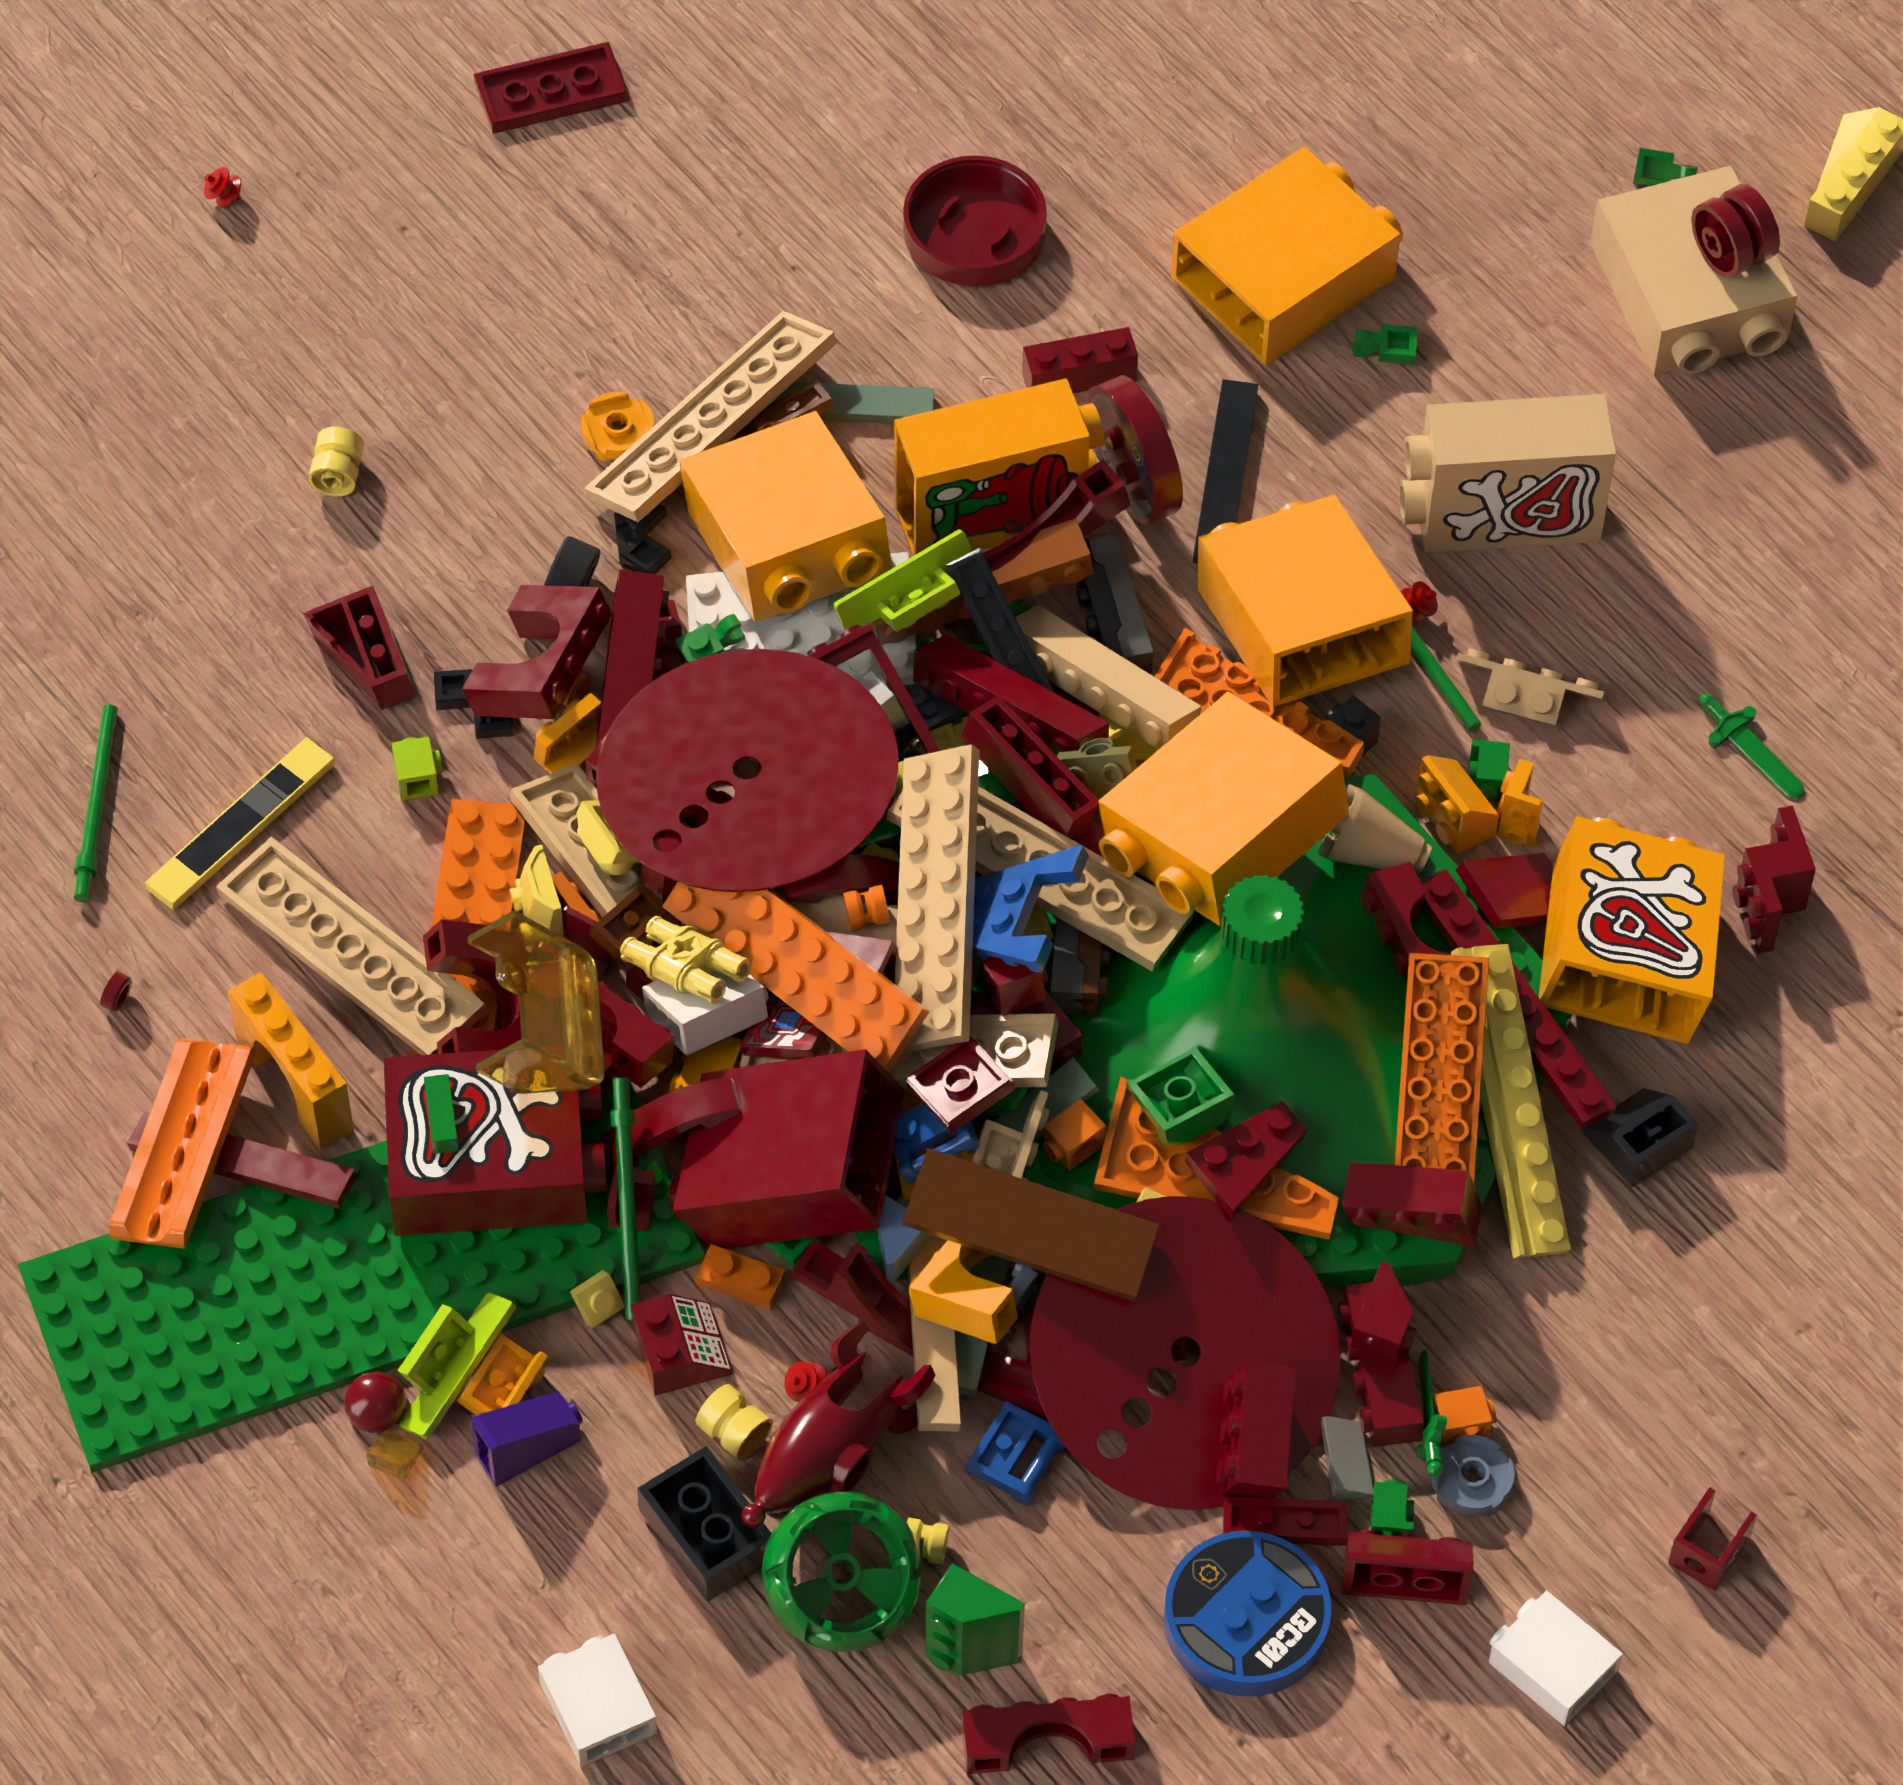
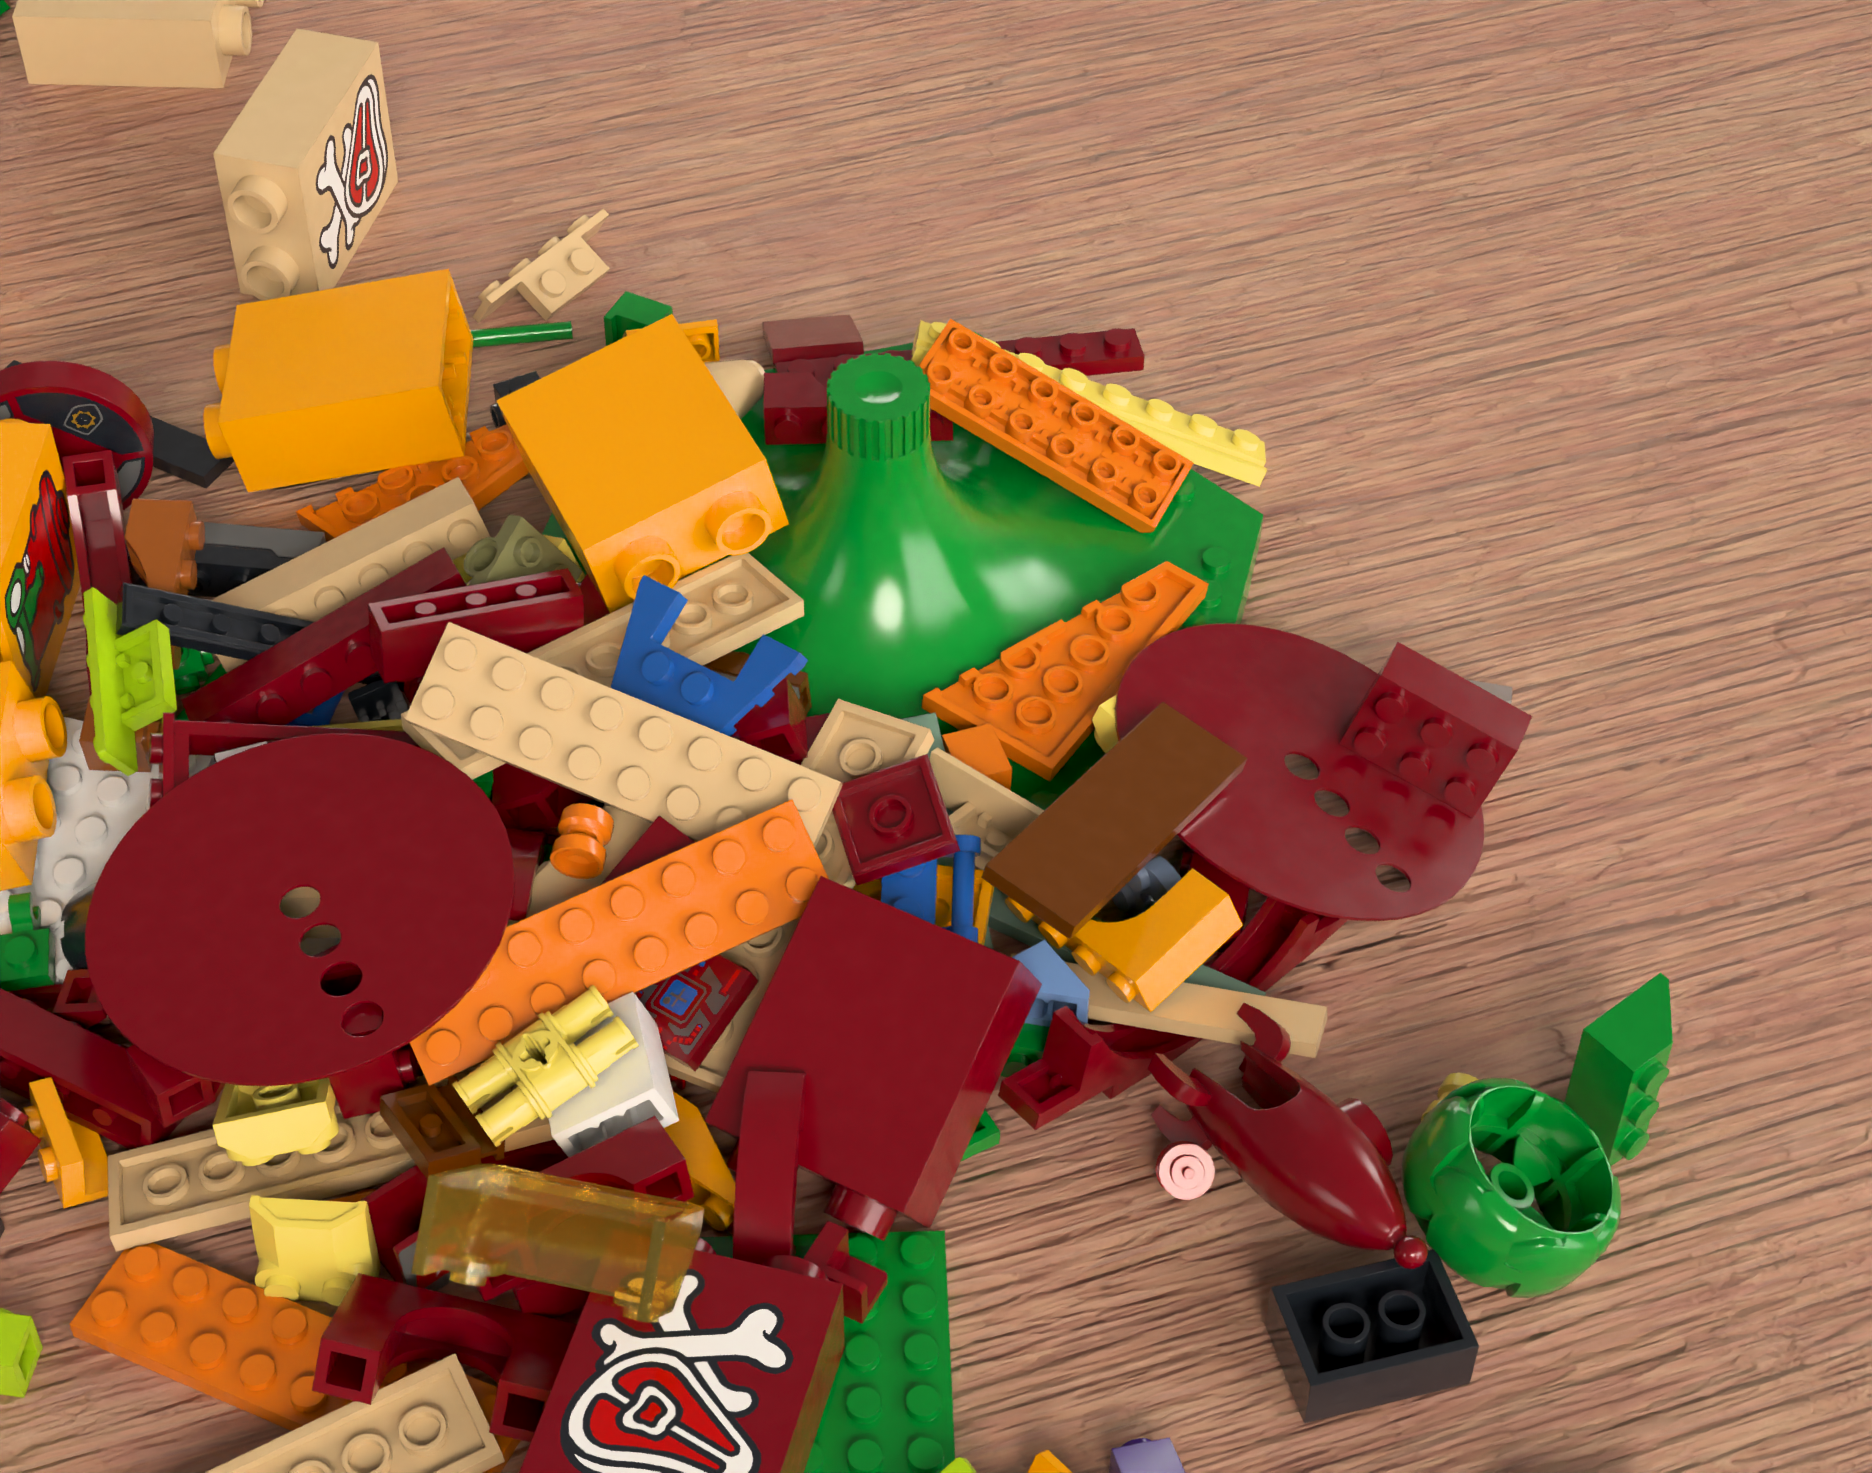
camera: 70 degrees left, 10 degrees down
green piece [424,1074,459,1154] -> none
light yellow plate [570,1270,625,1328] -> none
green bar [610,1078,641,1320] -> none
dark red slope [631,1294,732,1396] -> none
light yellow wheel [695,1384,773,1461] -> none
orange plate [696,1244,785,1310] -> none
dark red arch [962,1694,1135,1775] -> none
blue plate [966,1401,1065,1505] -> none
green slope [1126,1046,1236,1146] -> none
piece [1164,1531,1331,1697] -> none
dark red wing [1185,1101,1307,1219] -> none
dark red plate [1223,1496,1347,1546] -> none
dark red brick [1338,1282,1423,1447] -> none
dark red wedge [1342,1162,1482,1248] -> none
dark red slope [1342,1530,1474,1605] -> none
dark red slope [1351,1262,1417,1364] -> none
green plate [1352,324,1417,365] -> none
green brick [1370,1480,1414,1536] -> none
green sword [1416,1349,1447,1478] -> none
sand blue plate [1431,1435,1515,1516] -> none
orange brick [1433,1385,1496,1448] -> none
white brick [1488,1590,1623,1726] -> none
light orange bracket [1497,759,1543,847] -> none
light orange brick [1539,816,1725,1044] -> none
black slope [1582,1088,1698,1187] -> none
dark red piece [1668,1487,1757,1591] -> none
green sword [1699,693,1804,799] -> none
dark red bracket [1732,805,1816,954] -> none

